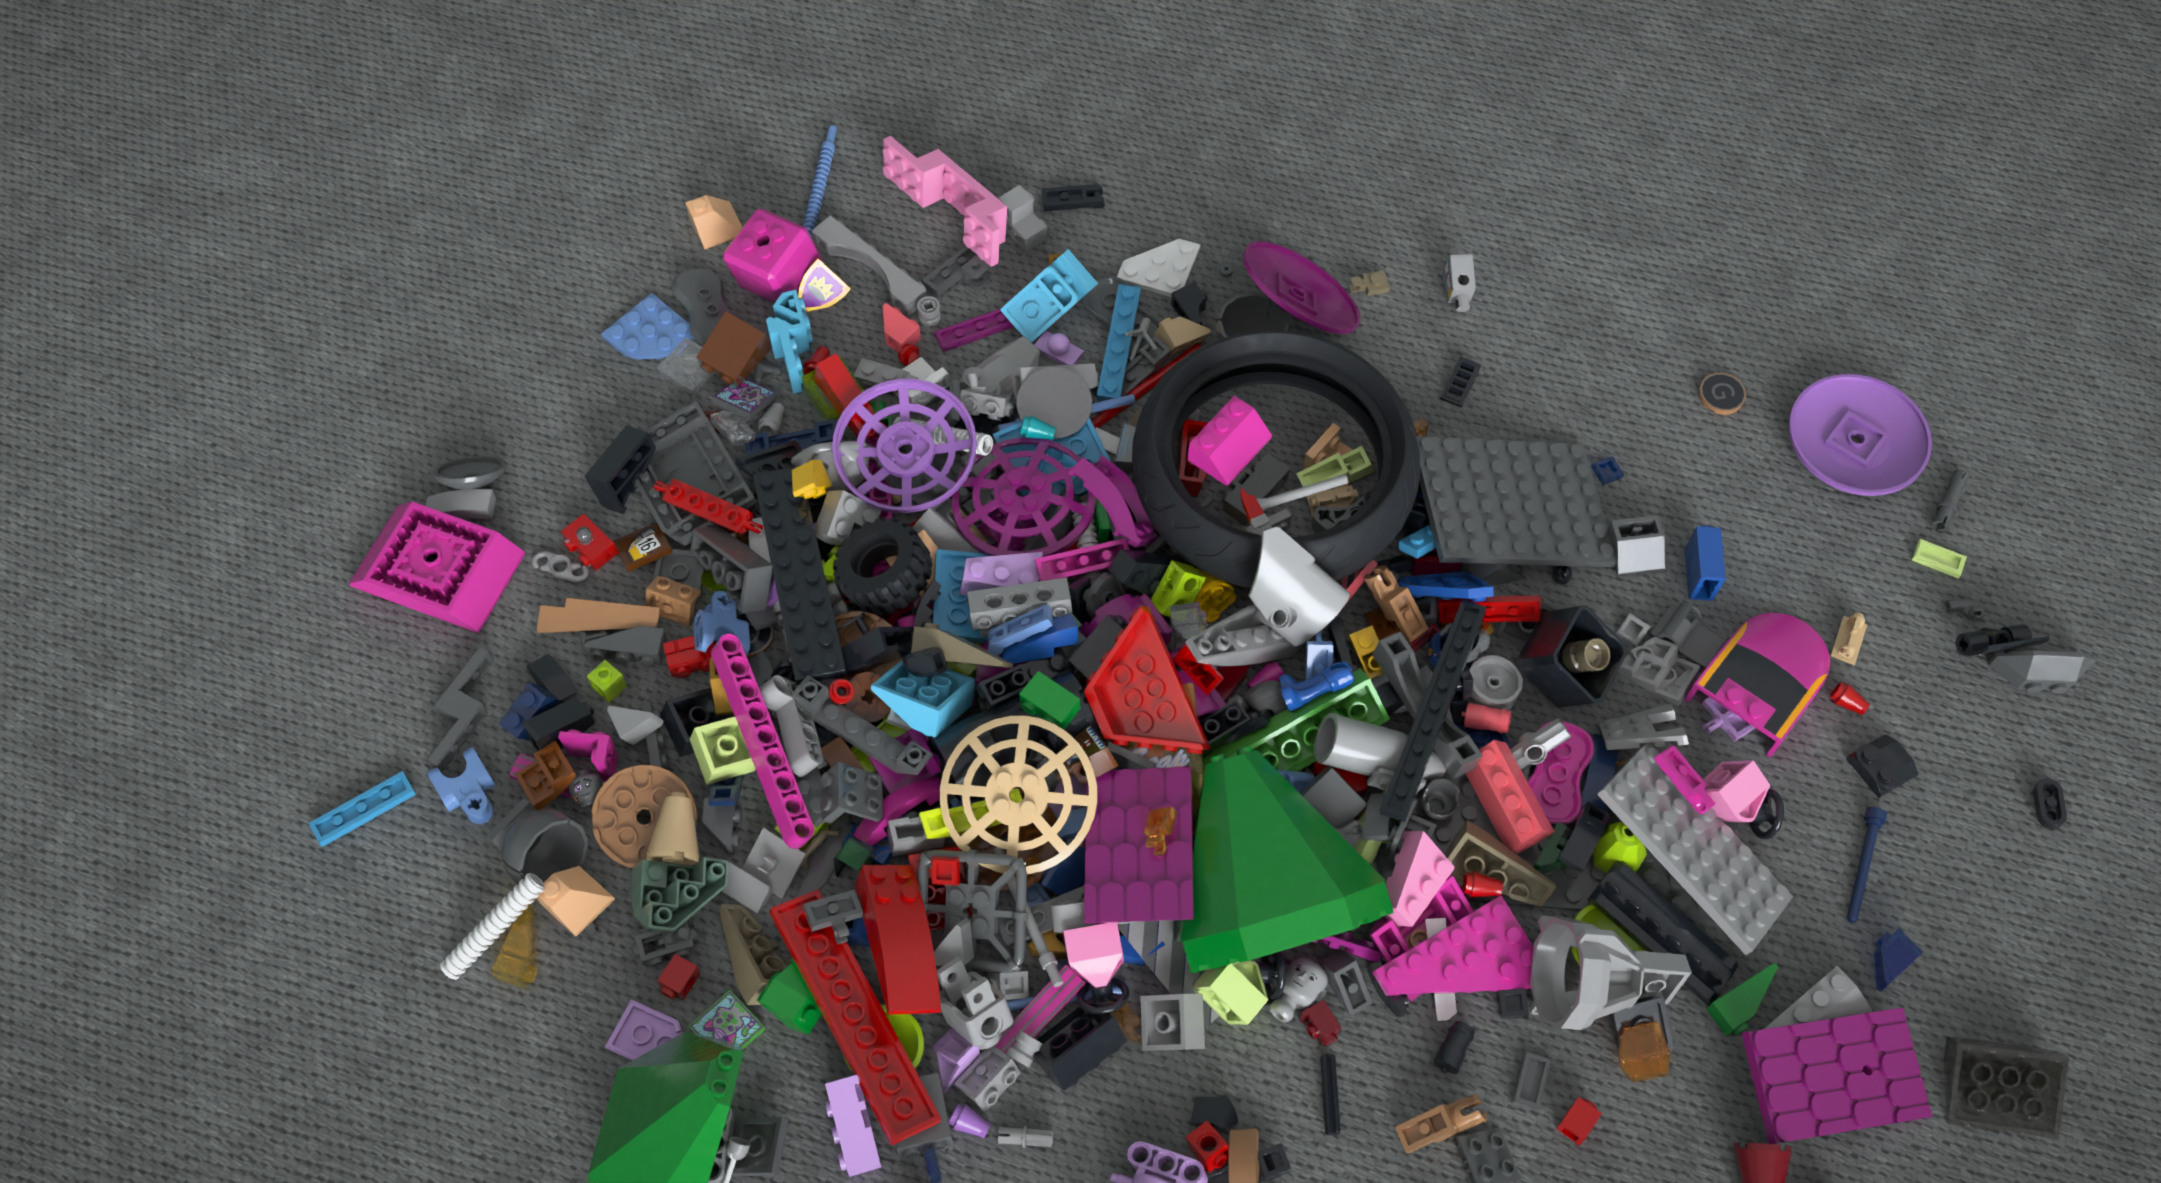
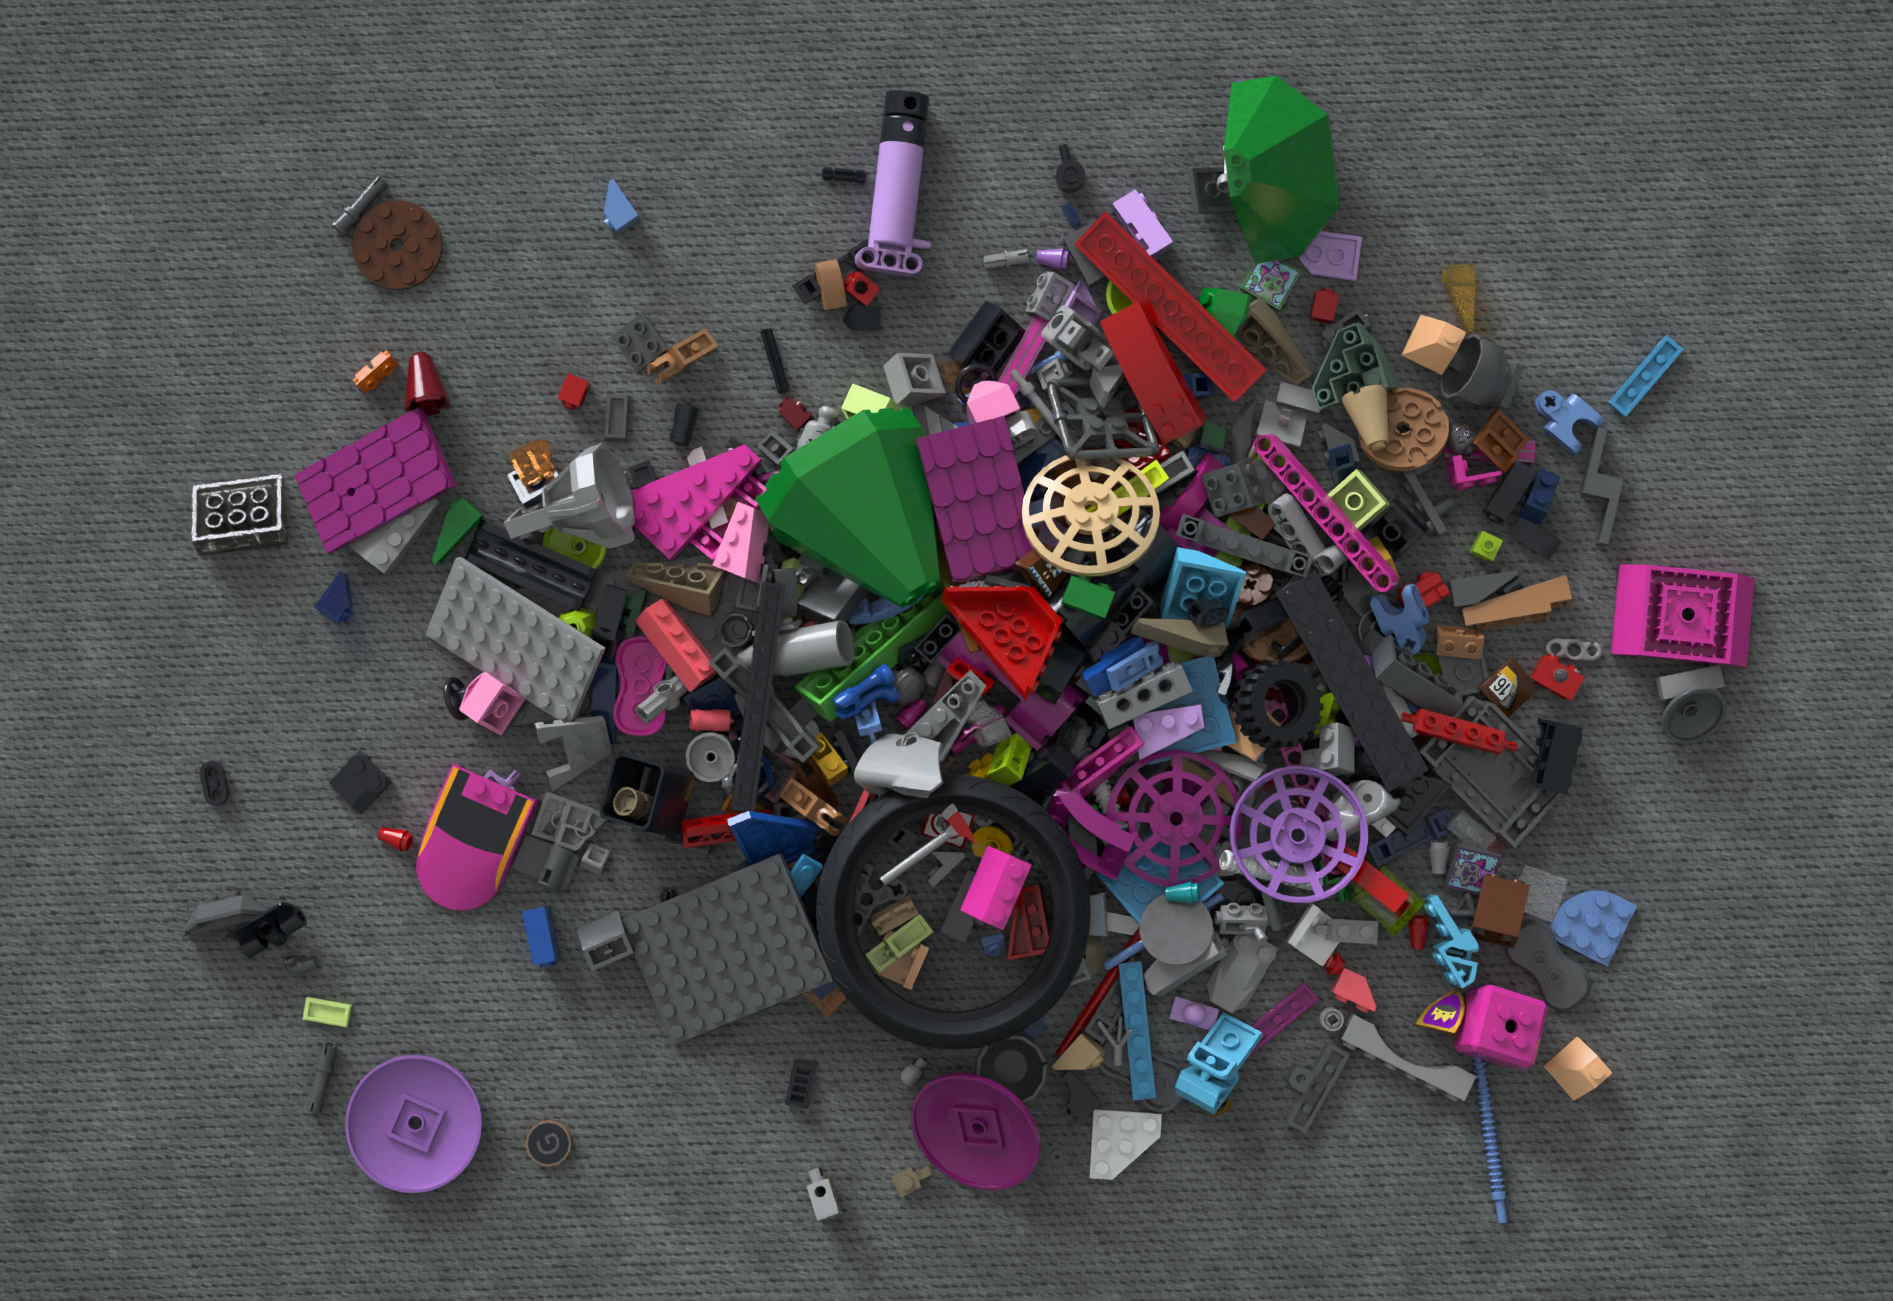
camera: 170 degrees right, 25 degrees up
white piece [440,873,545,980] -> none
light grey slope [607,706,663,746] -> none
yellow slope [792,460,833,499] -> none
dark grey plate [803,890,863,944] -> none
red plate [829,679,854,704] -> none
bright pink bracket [883,136,1007,267] -> none
red tile [931,856,960,885] -> none
light grey brick [998,185,1048,252] -> none
light grey wheel [1006,1030,1042,1068] -> none
black plate [1042,184,1105,211] -> none
clear orange plate [1144,807,1177,856] -> none
red cone [1462,871,1503,897] -> none
clear blue tile [1591,456,1624,485] -> none
dark pink hinge [1653,745,1716,815] -> none
tan hinge [1831,613,1867,665] -> none
dark blue piece [1847,807,1887,923] -> none

